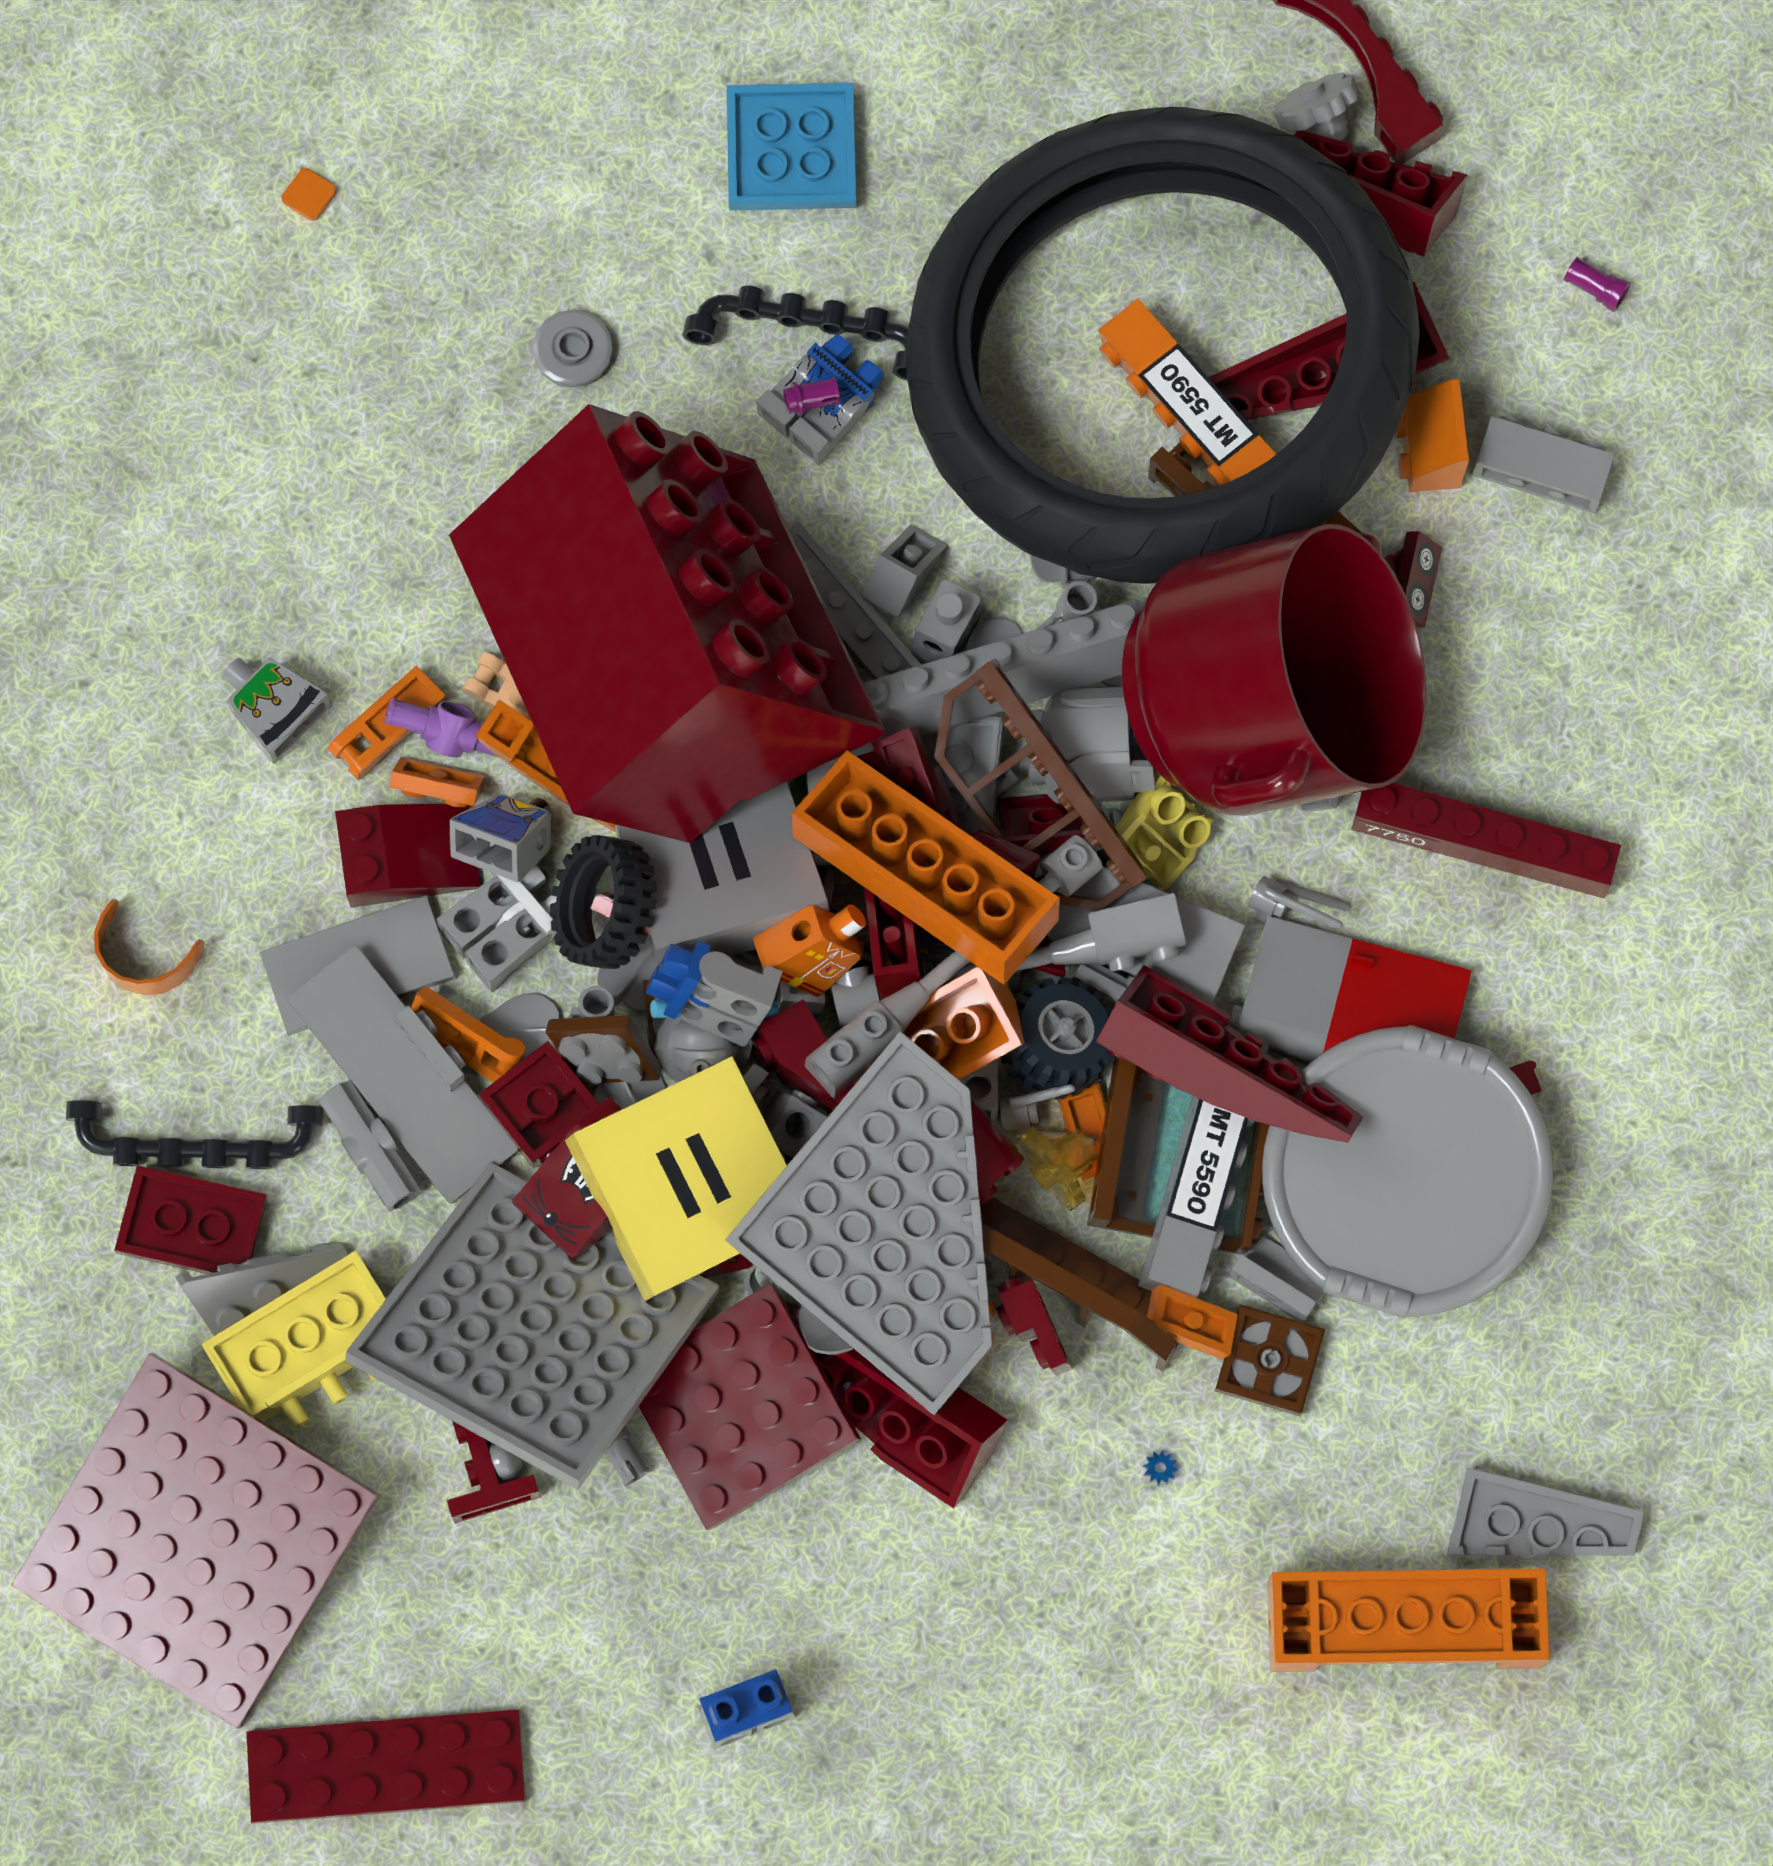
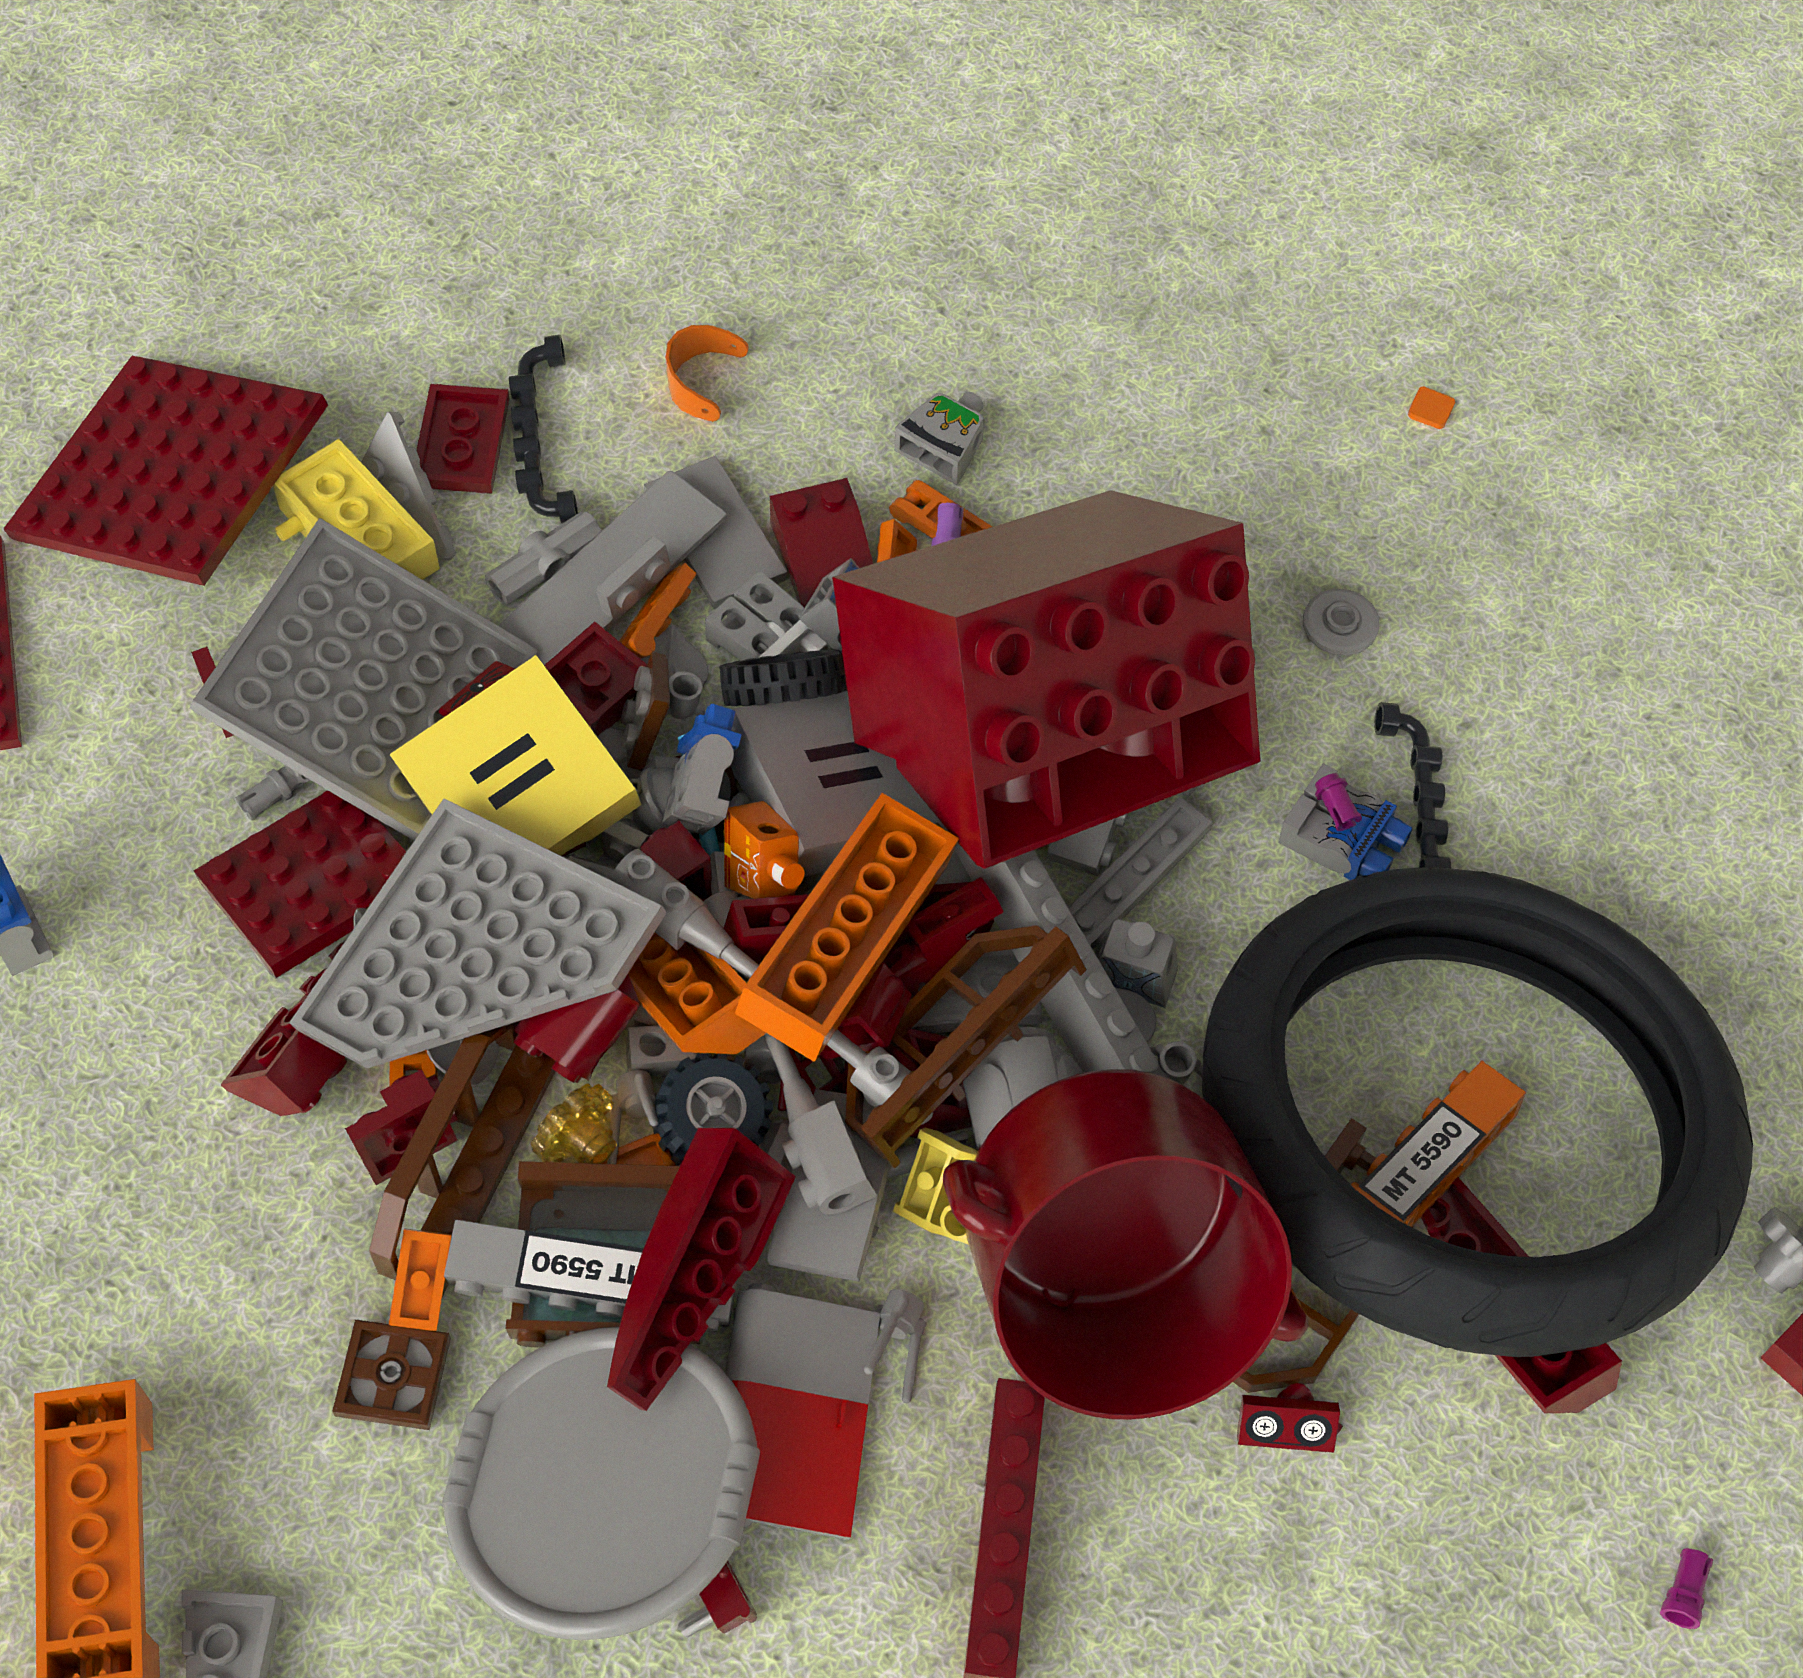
camera: 80 degrees right, 15 degrees down
dark azure plate [727,83,856,211] -> none
light grey slope [861,524,948,617] -> none
clear blue piece [1142,1450,1178,1486] -> none
light grey panel [1229,1234,1324,1323] -> none
dark red wedge [1293,130,1468,257] -> none
orange slope [1395,379,1469,492] -> none
light grey brick [1472,416,1615,514] -> none

